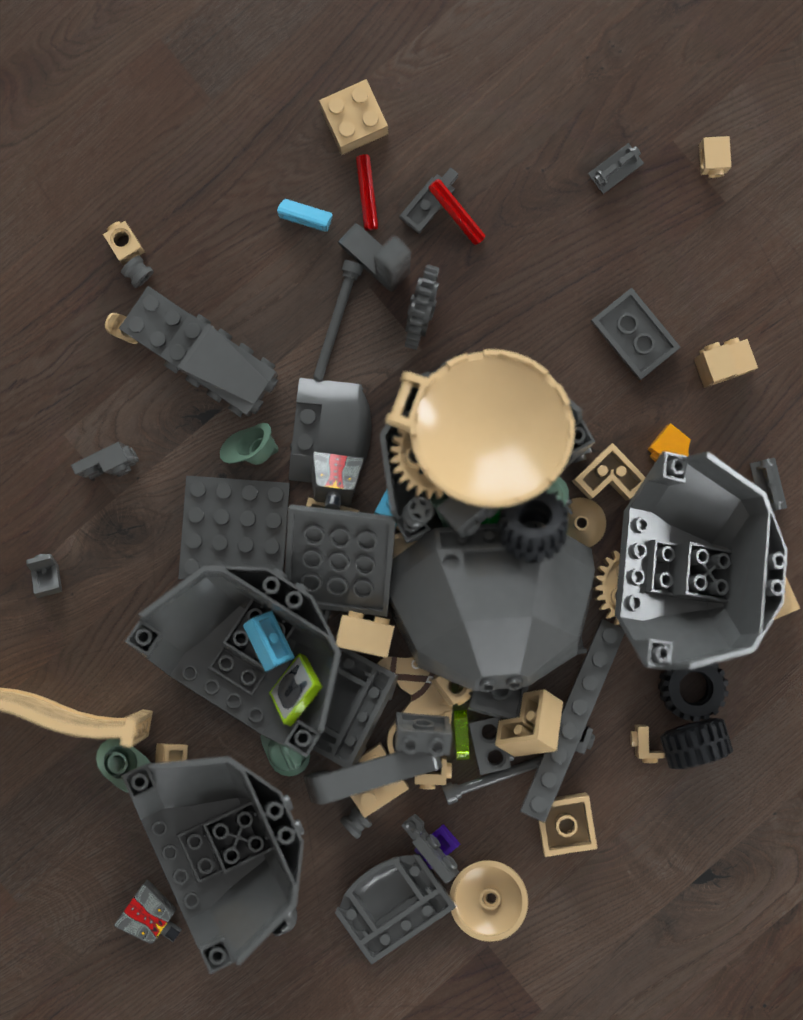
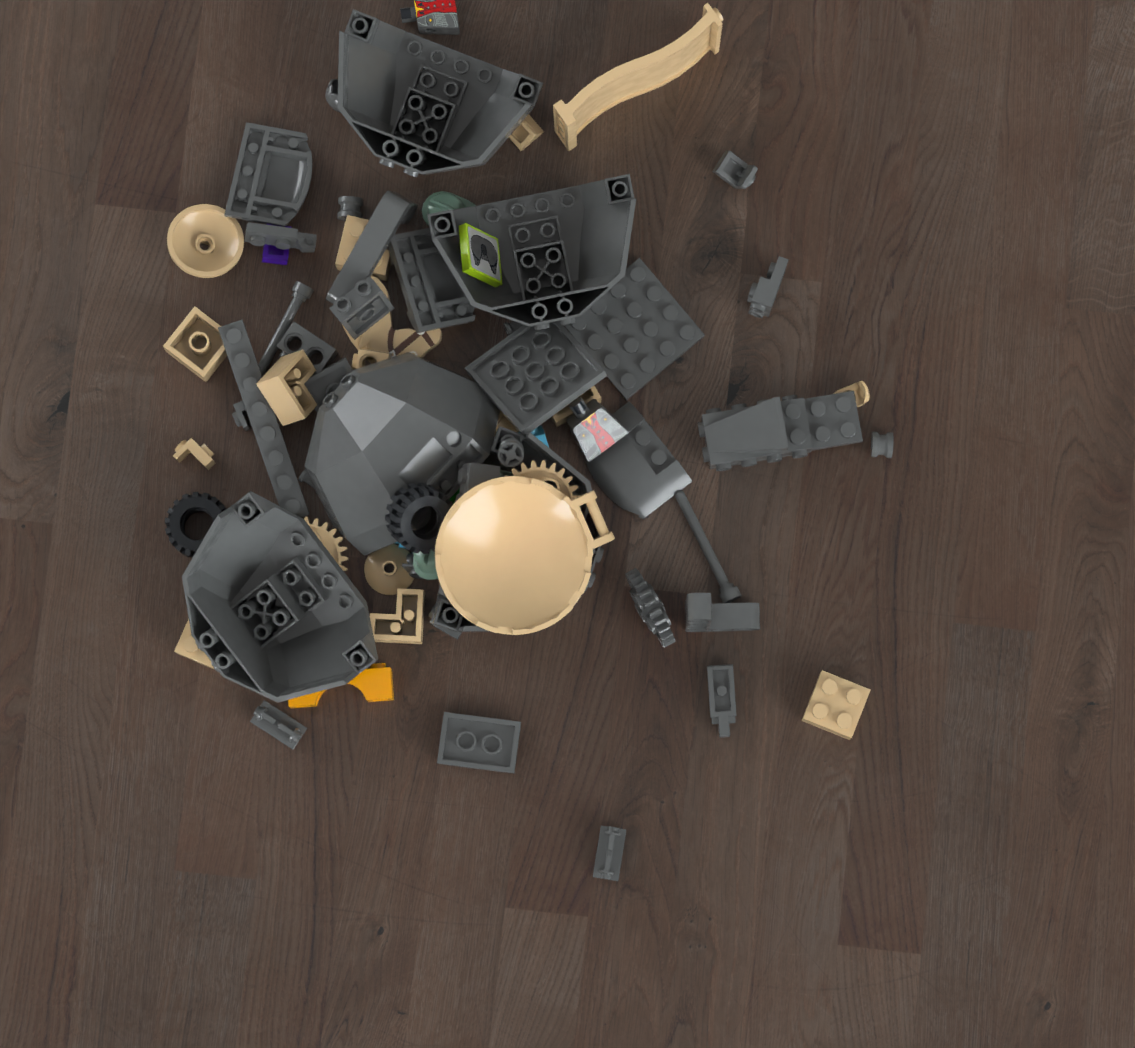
camera: 140 degrees right, 5 degrees down
sand green piece [96,738,151,793] -> none
tan brick [103,221,145,265] -> none
sand green piece [220,423,279,465] -> none
medium azure slope [243,611,295,672] -> none
medium azure slope [277,199,332,232] -> none
tan brick [336,611,394,658] -> none
red axle [356,154,378,231] -> none
tan bracket [414,756,452,789] -> none
red axle [428,179,485,245] -> none
clear neon green beam [453,710,470,760] -> none
black tyre [660,718,733,770] -> none
tan brick [694,337,758,388] -> none
tan brick [699,136,731,178] -> none

